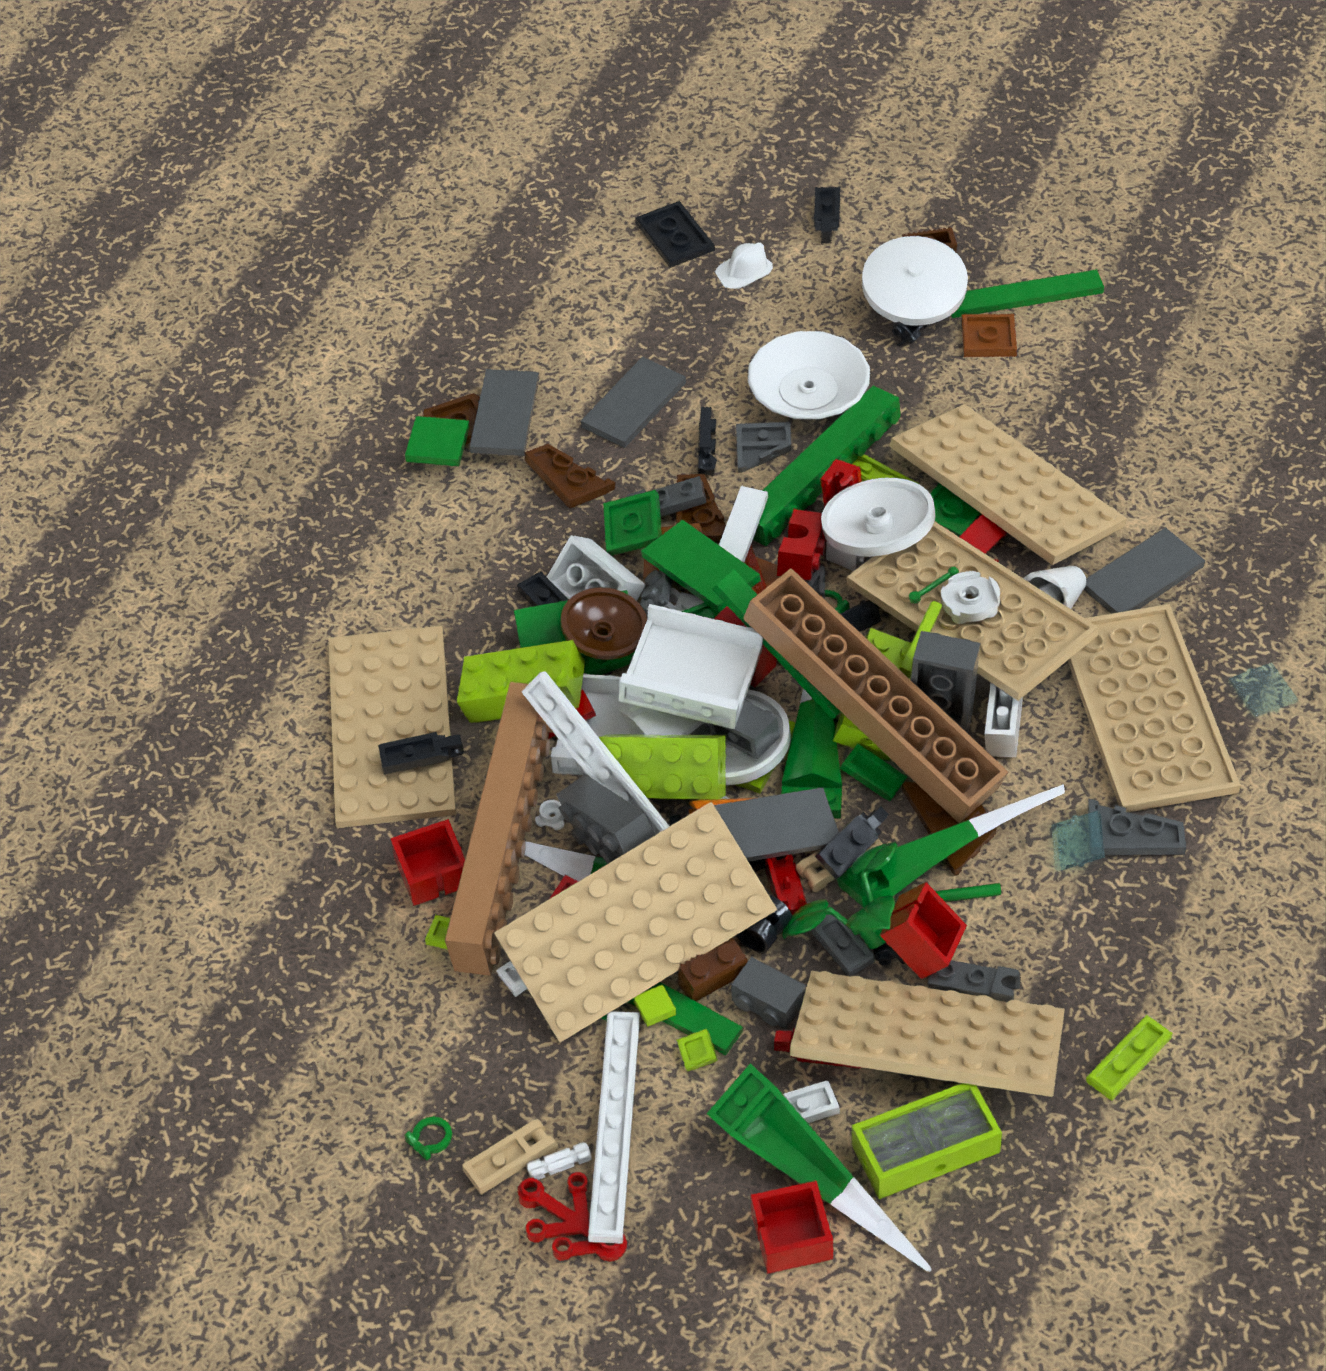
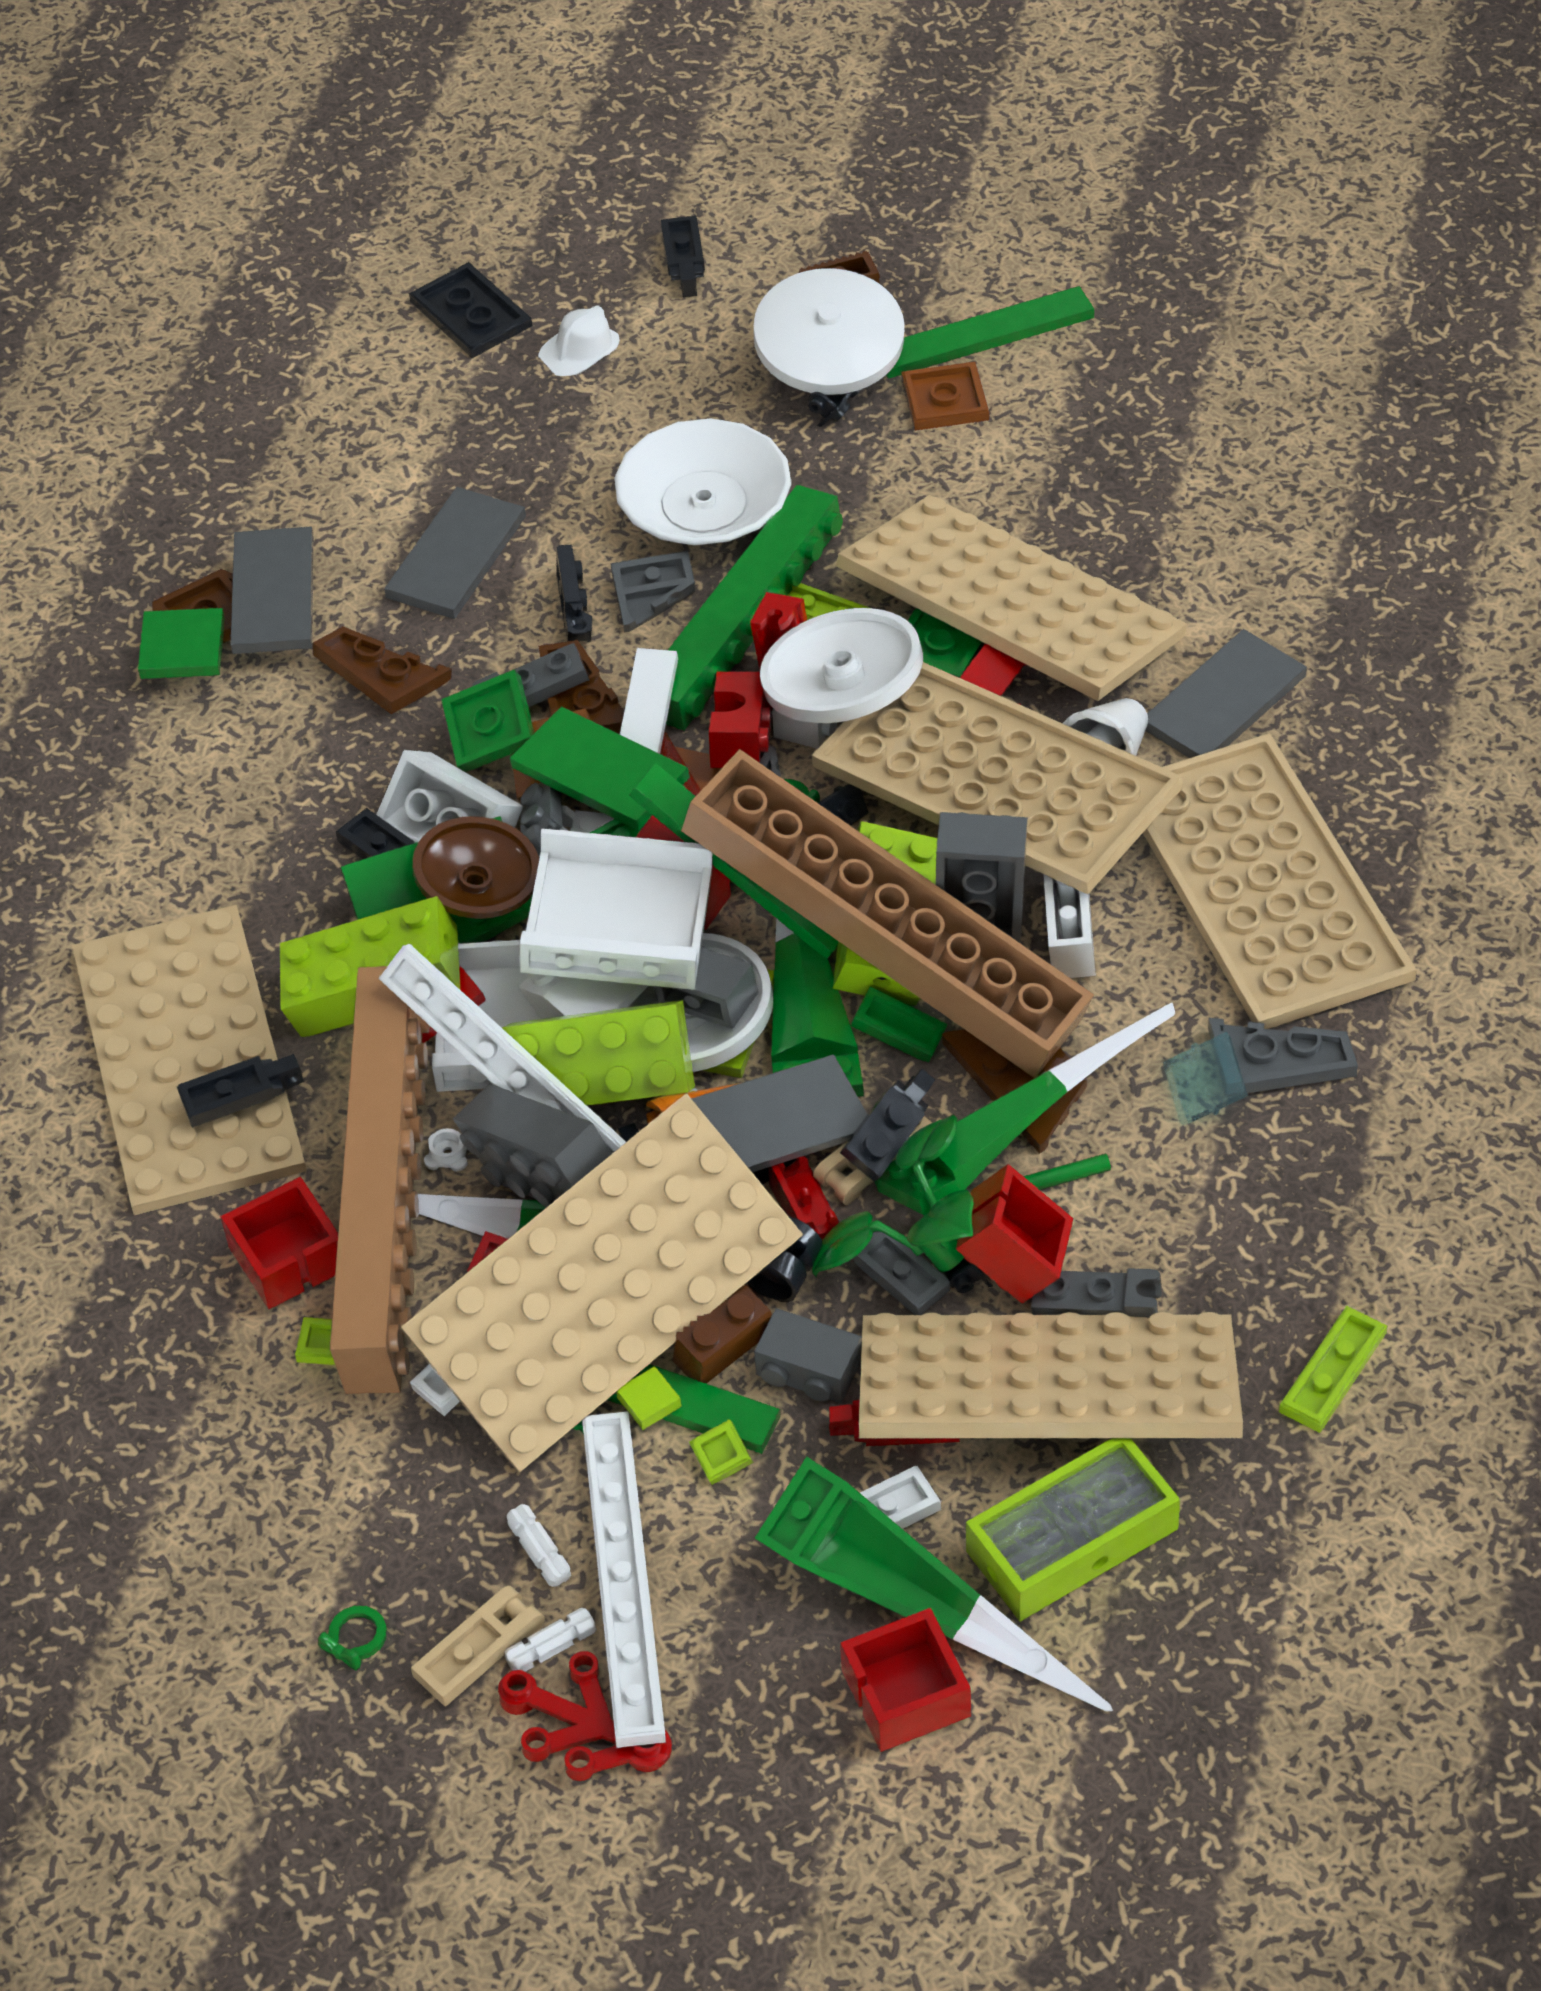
camera: 10 degrees left, 0 degrees up
lime tile [899,601,943,678] -> none
green hinge [909,567,959,604] -> none
white plate [941,571,1000,624] -> none
clear light blue piece [1229,663,1298,717] -> none
none -> white axle [506,1504,571,1587]

